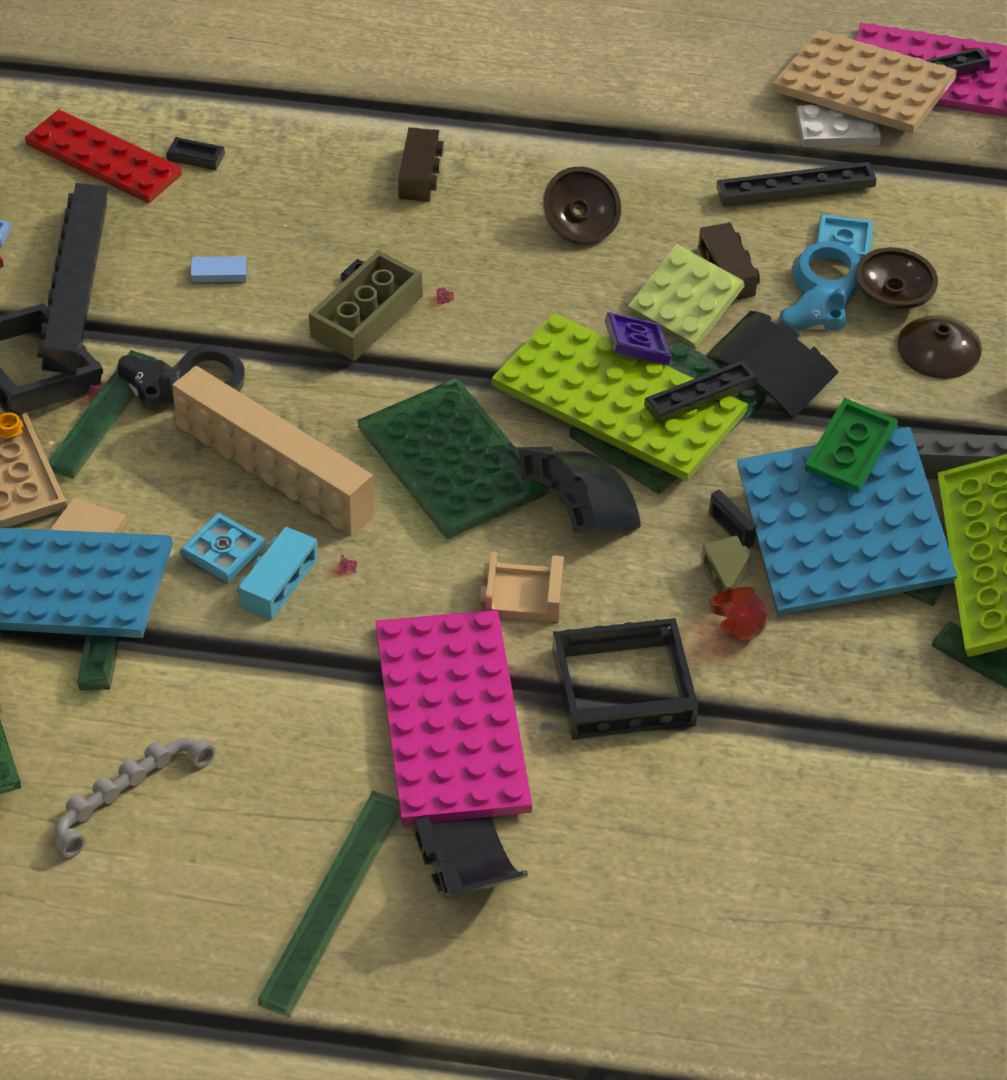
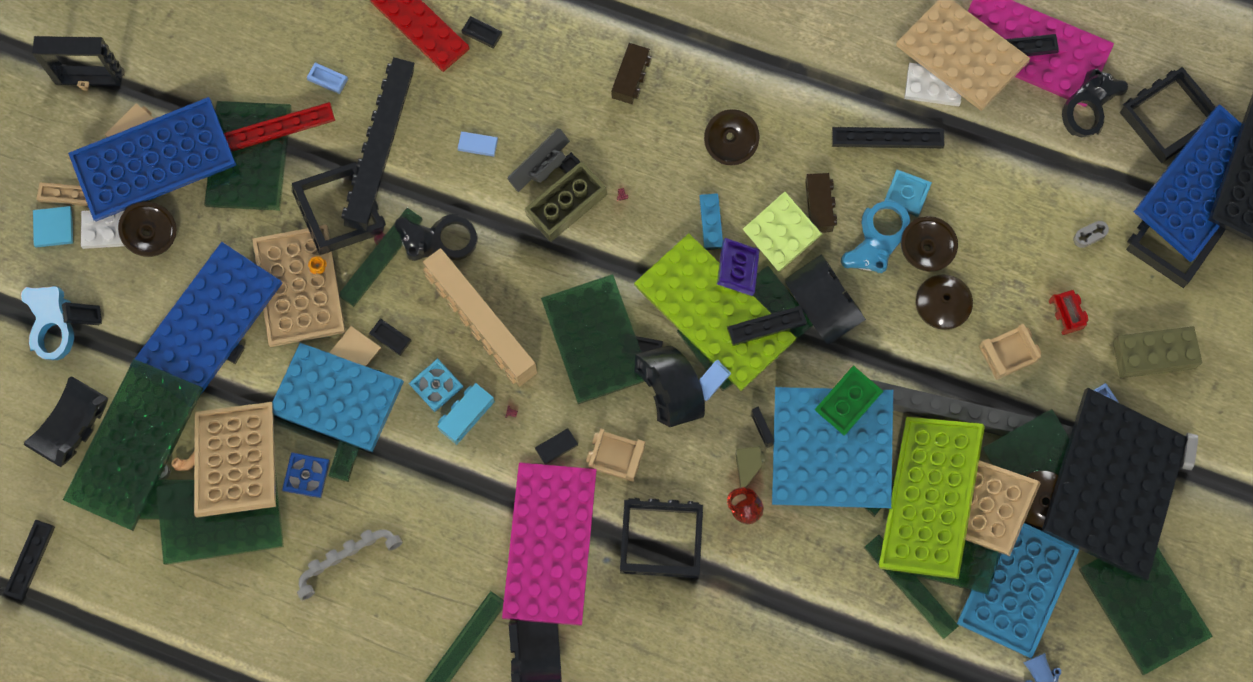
camera: 15 degrees right, 25 degrees up
none -> blue piece [282,452,330,498]
none -> black tile [369,318,411,356]
none -> dark grey bracket [507,128,570,192]
none -> black tile [535,428,578,465]
none -> dark azure plate [699,193,723,250]
none -> light blue tile [699,360,731,401]

